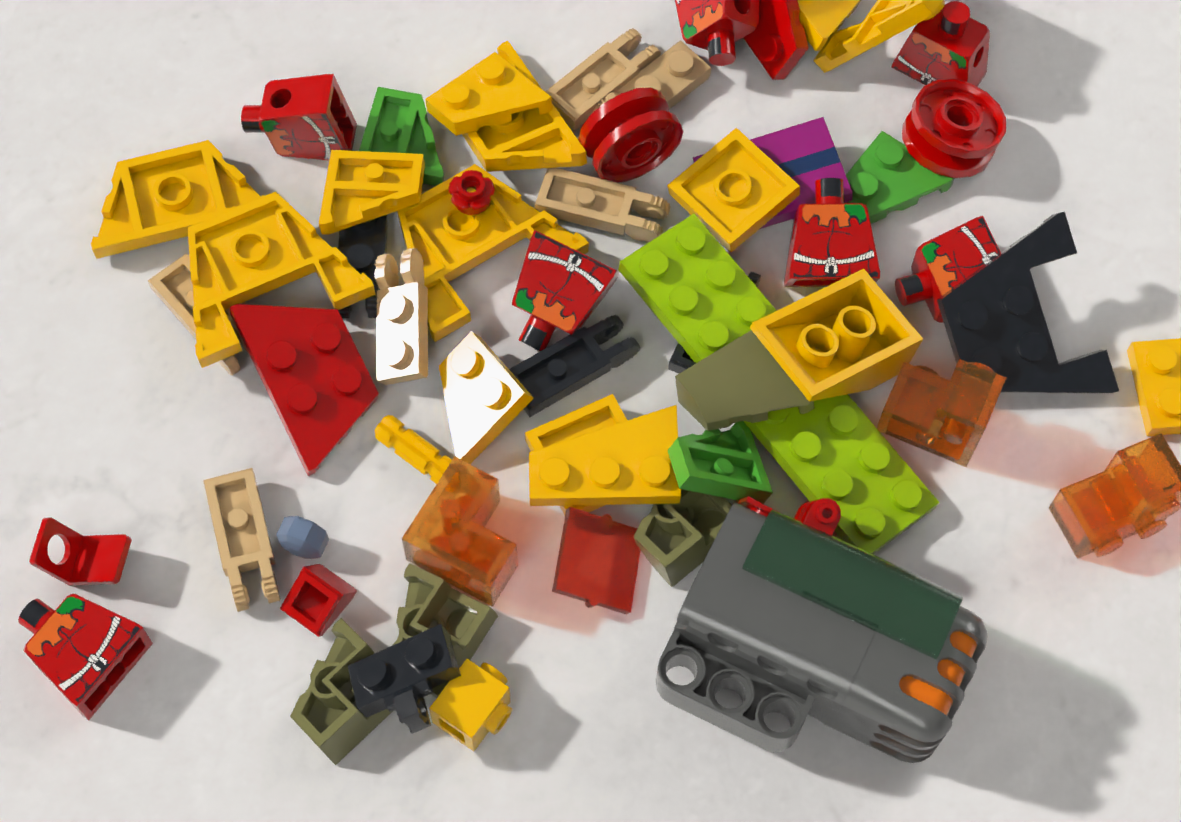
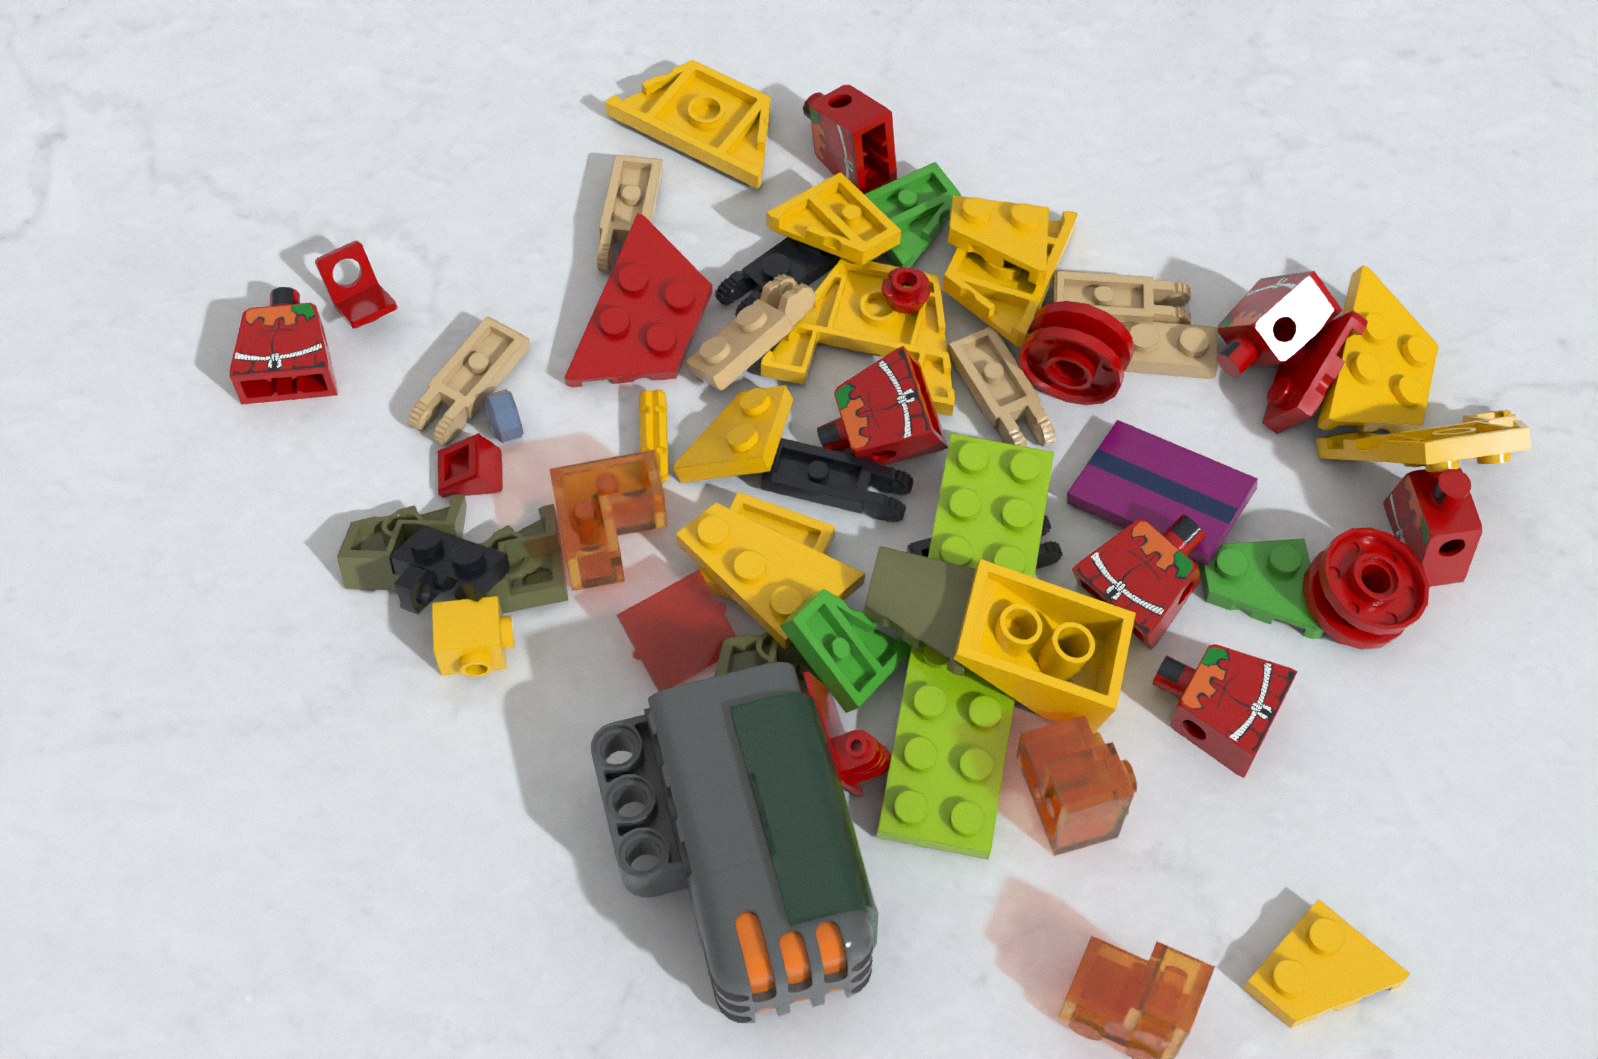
camera: 50 degrees right, 5 degrees down
yellow wing [188,191,375,368] -> none
yellow plate [667,128,800,253] -> none
black wing [937,211,1119,393] -> none

